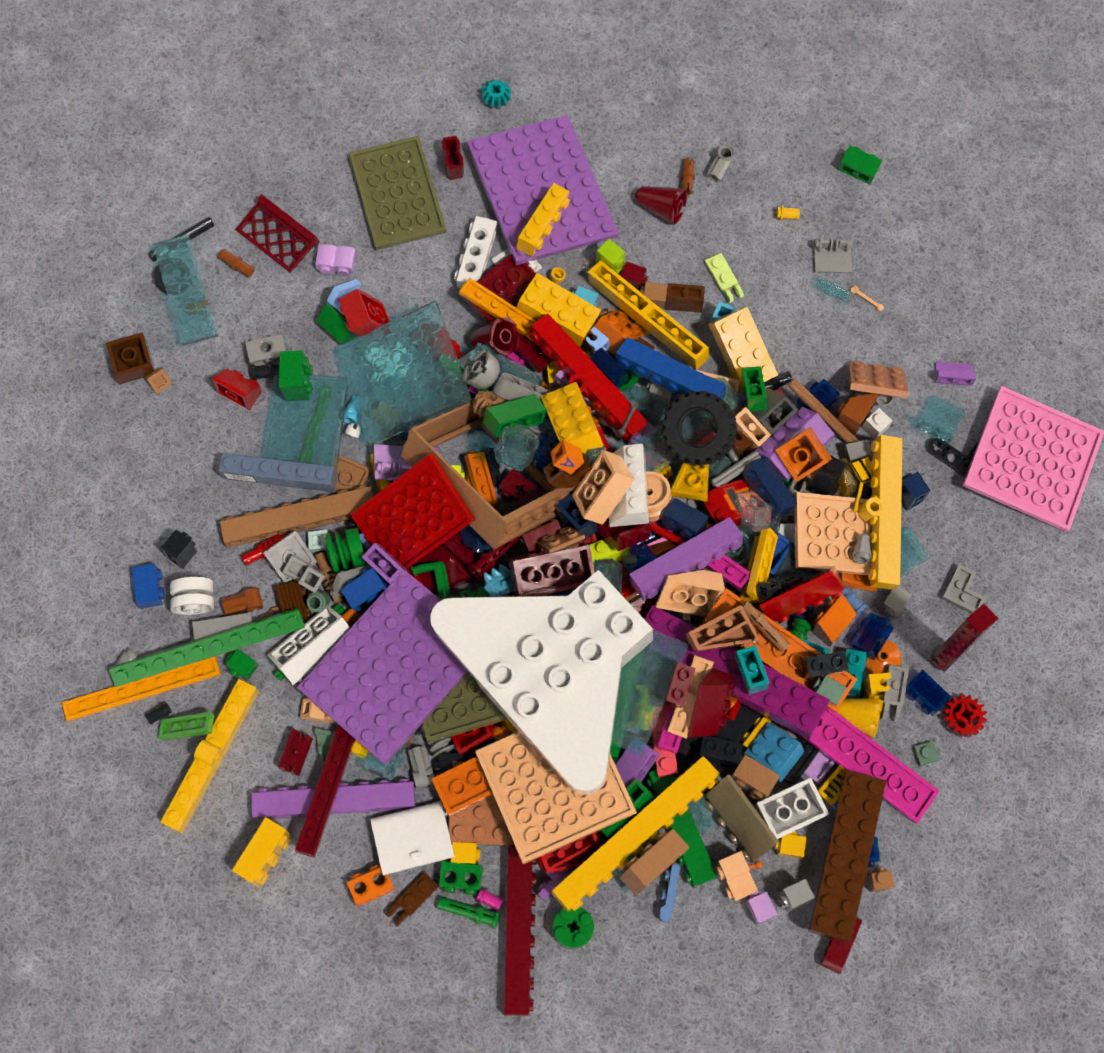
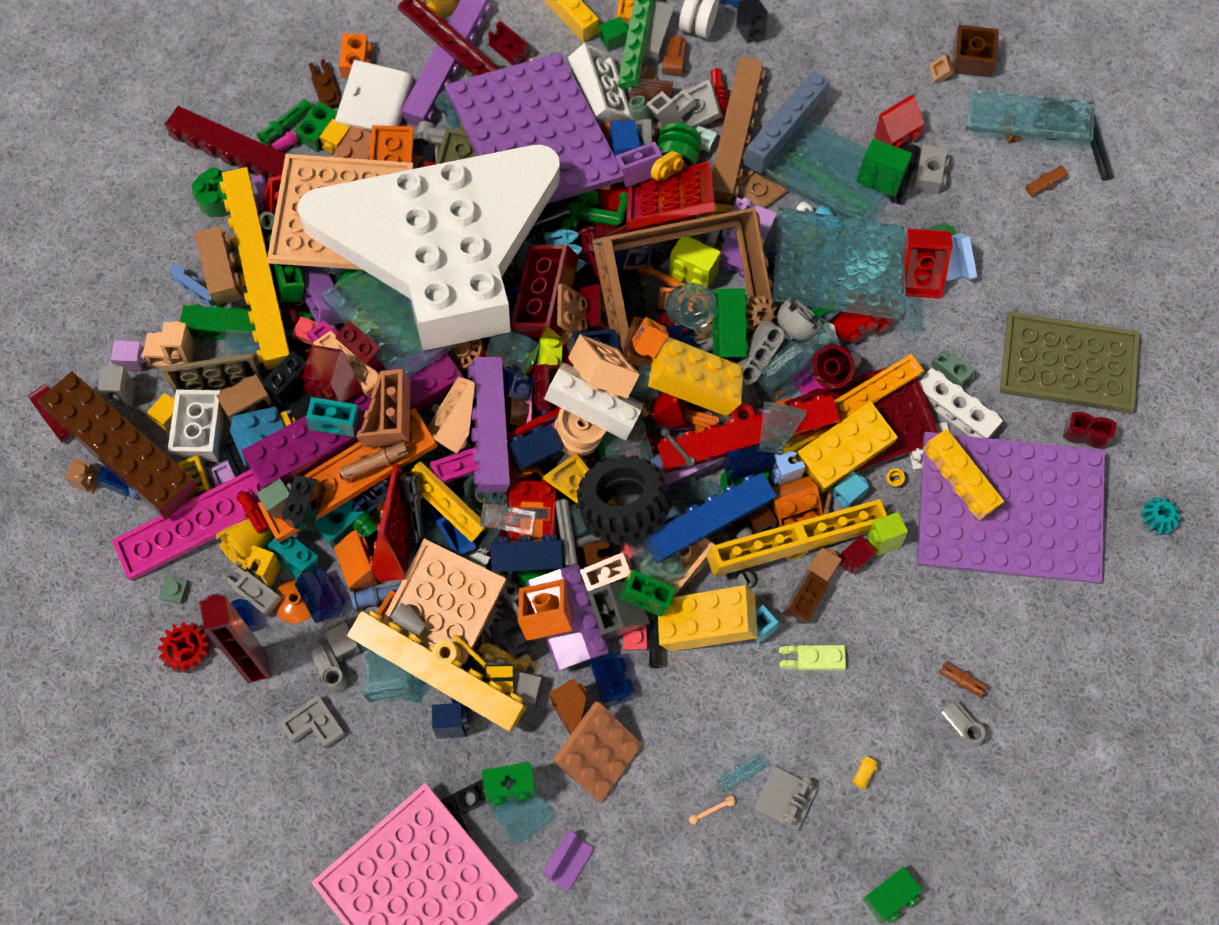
camera: 120 degrees right, 5 degrees down
dark red fence [235,194,320,273] -> none
lavender brick [315,244,356,276] -> none
dark red cone [635,186,688,224] -> none
medium nougat axle [788,379,858,444] -> none
white brick [862,408,893,439] -> none
none -> red axle [236,491,268,534]
none -> sand green hinge [259,211,275,230]
none -> dark red hinge [282,308,300,328]
none -> light grey piece [311,645,347,693]
none -> green brick [481,761,536,806]
none -> yellow plate [651,151,684,182]
none -> clear light blue slope [759,402,807,453]
none -> sand green leg [931,350,975,390]

